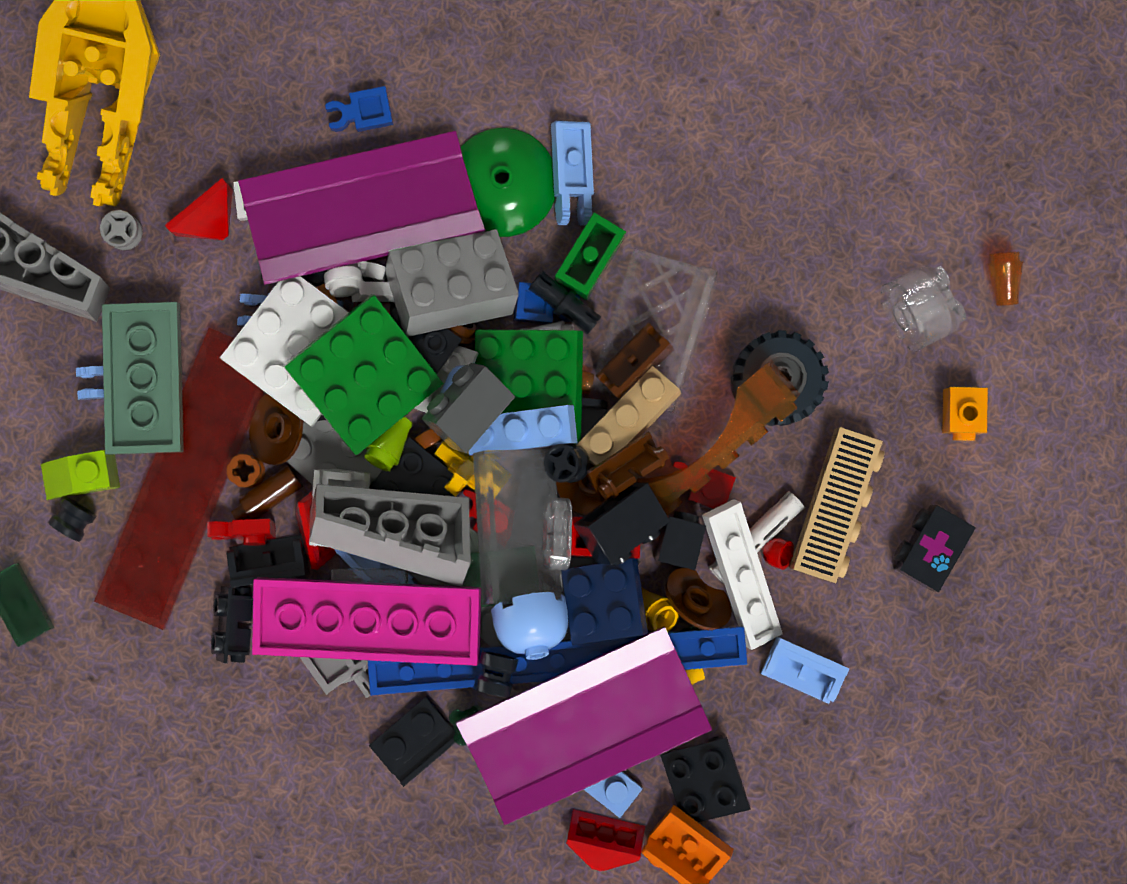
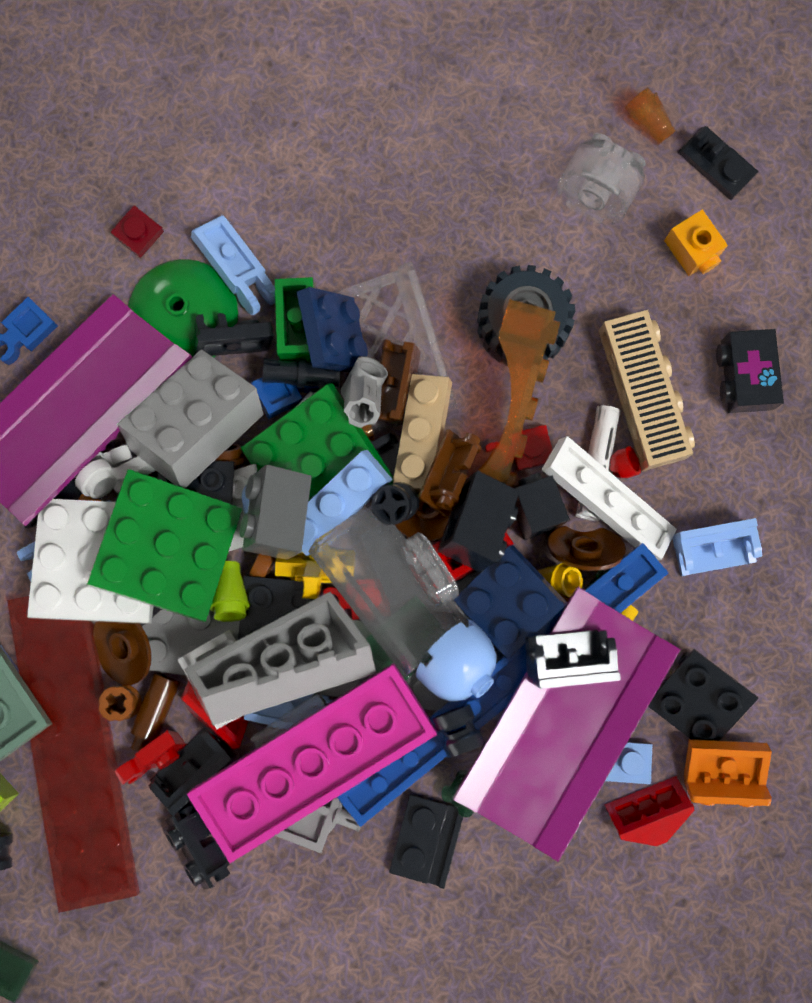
camera: 30 degrees left, 5 degrees down
none -> dark red plate [110,205,164,258]
none -> black plate [193,313,274,356]
none -> dark blue plate [297,287,368,372]
none -> light grey piece [340,356,388,428]
none -> hinge [525,629,620,689]
none -> black plate [678,126,759,201]

